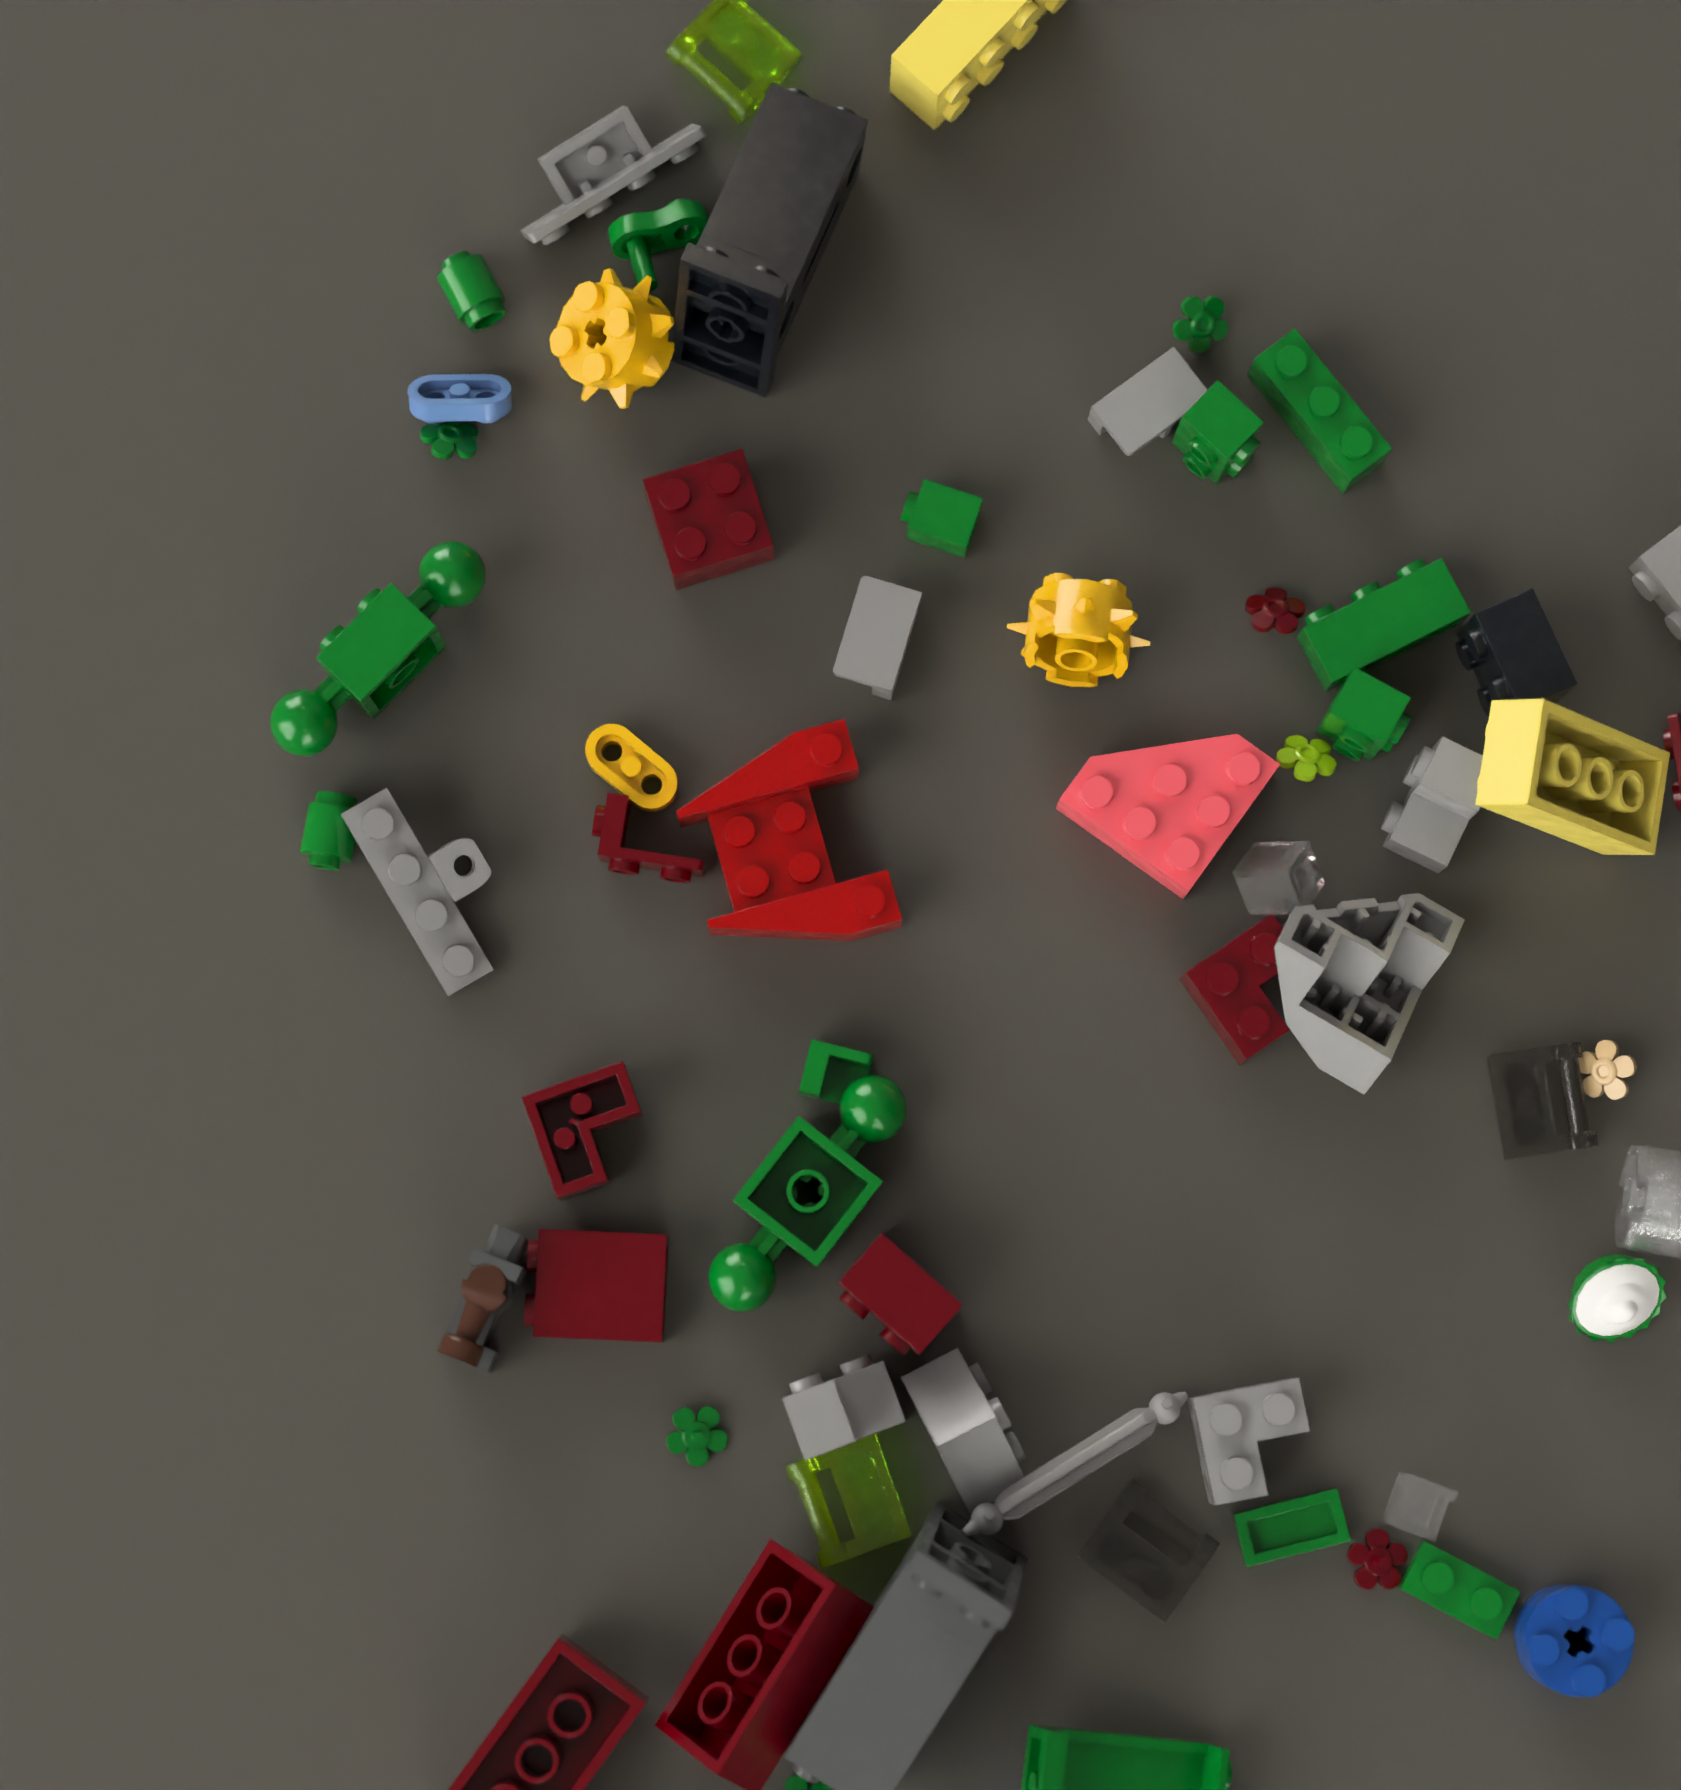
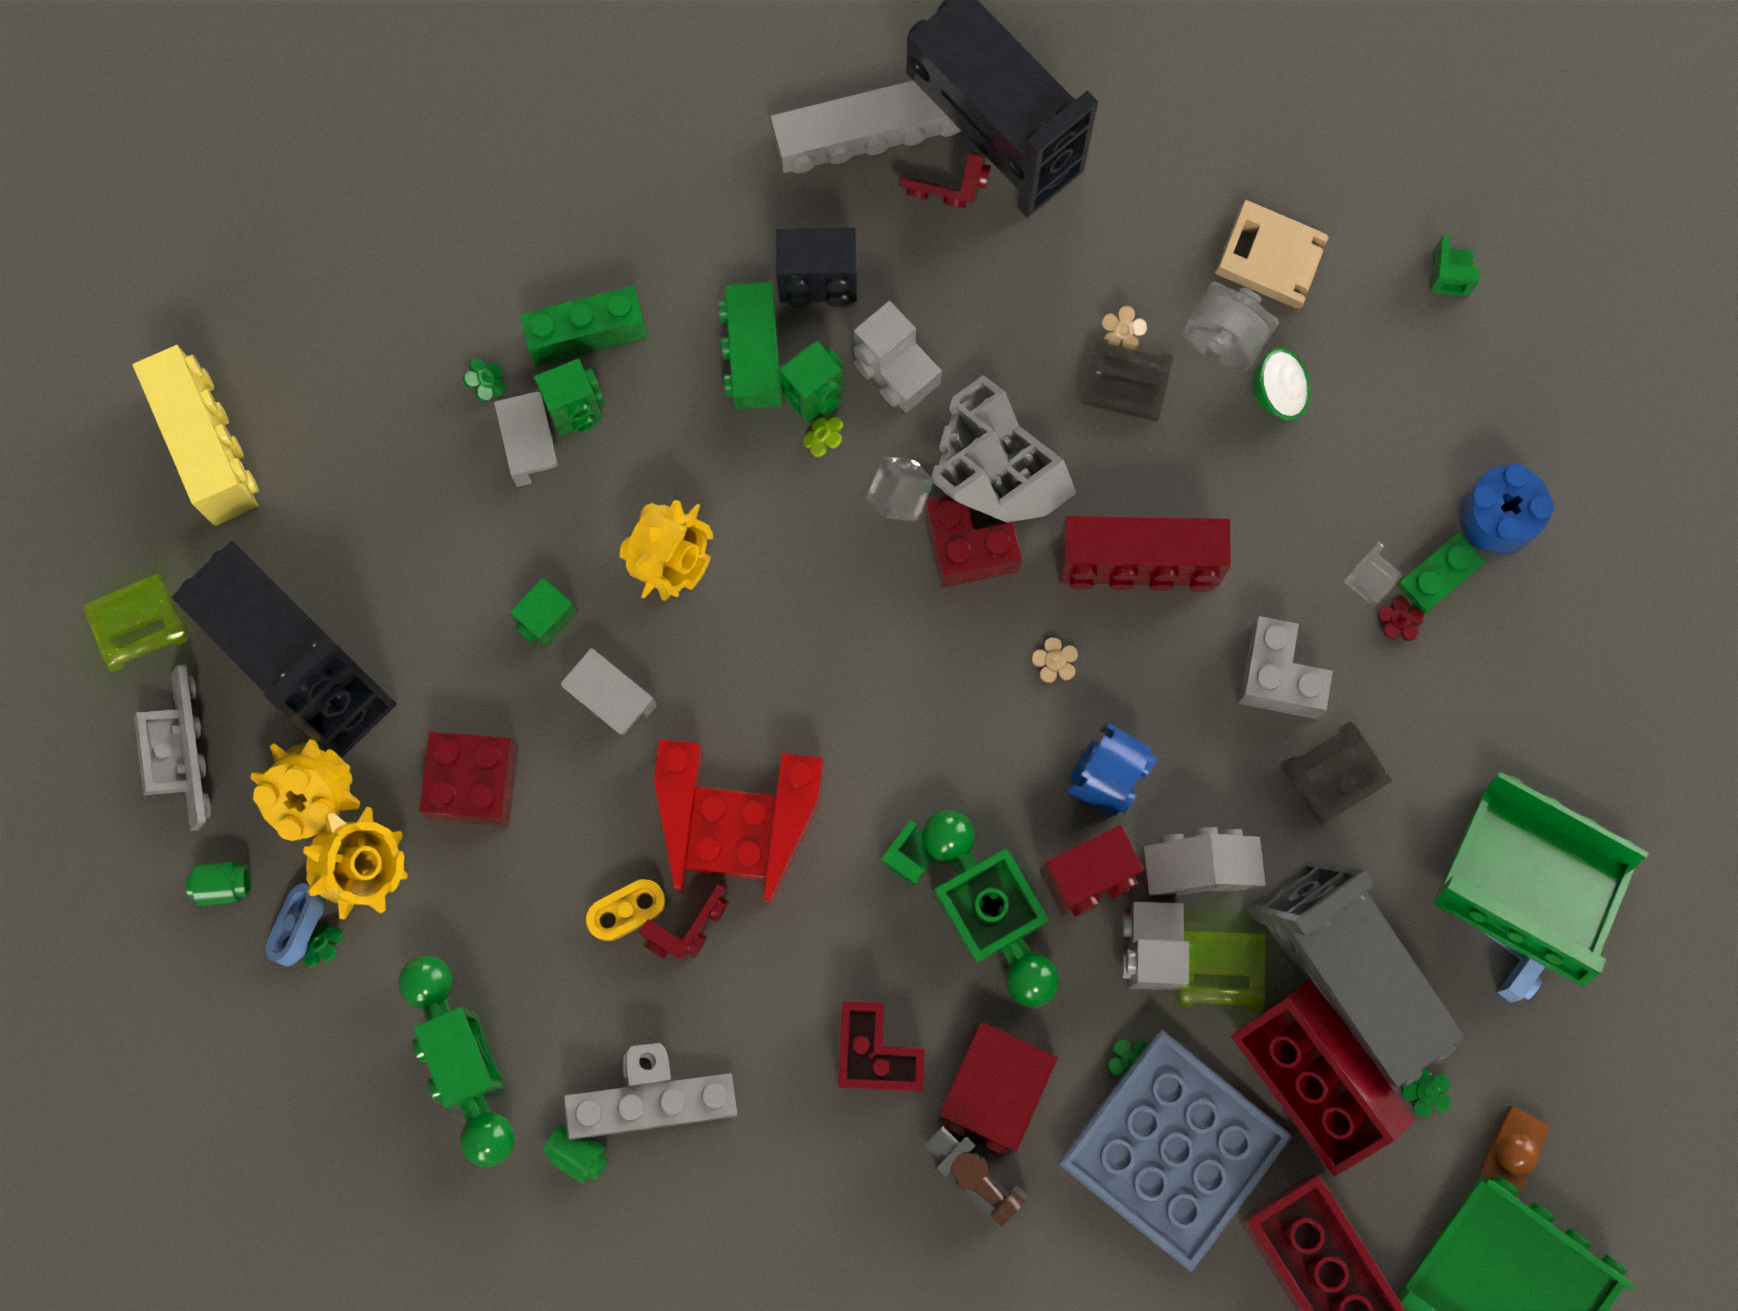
camera: 65 degrees left, 5 degrees down
green piece [608,198,709,292] -> none
light grey wheel [962,1391,1189,1537] -> none
coral brick [1056,734,1280,899] -> none
green tile [1232,1488,1351,1567] -> none
dark red plant [1245,587,1305,634] -> none
light yellow brick [1475,699,1670,855] -> none
none -> yellow brick [303,807,408,920]
none -> tan plant [1032,638,1078,683]
none -> sand blue tile [1057,1029,1293,1272]
none -> dark red brick [1060,516,1231,592]
none -> blue brick [1065,722,1157,818]

